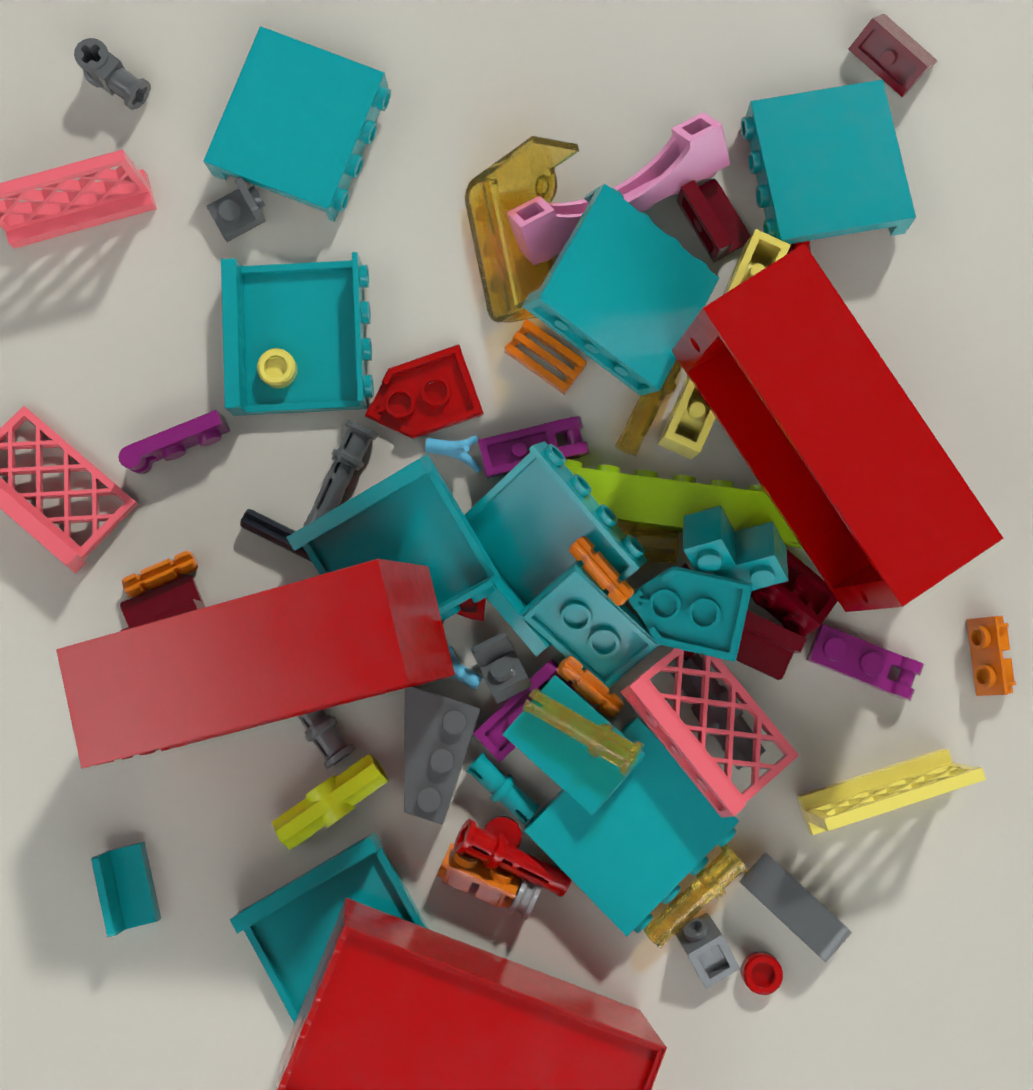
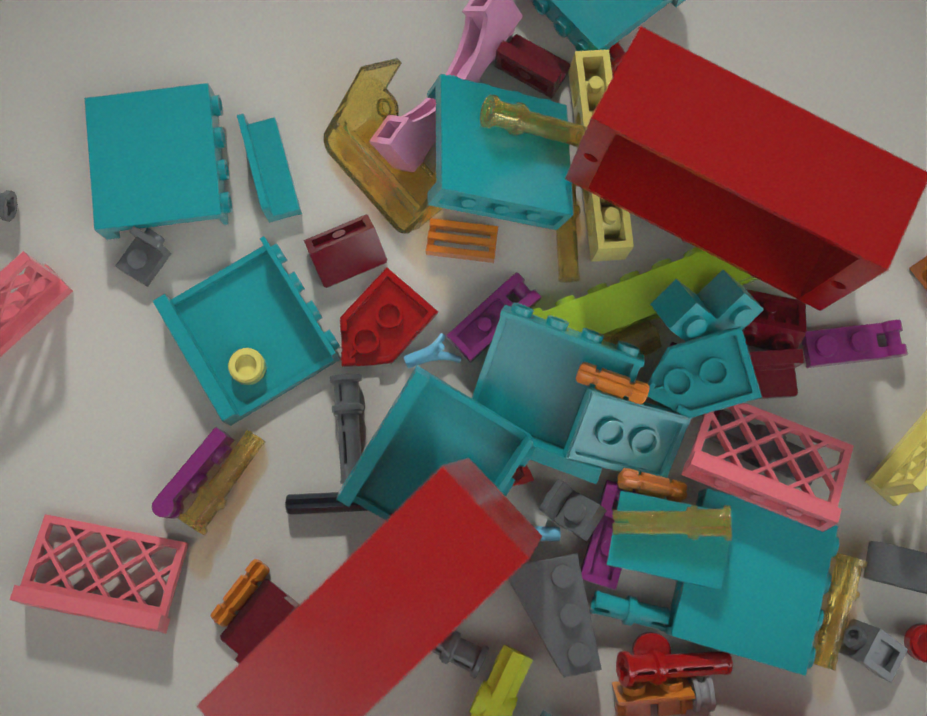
camera: 30 degrees left, 5 degrees down
none -> clear yellow pin [177,429,266,536]
none -> teal panel [237,113,302,223]
none -> dark red panel [304,214,387,288]
none -> clear yellow pin [480,95,586,147]

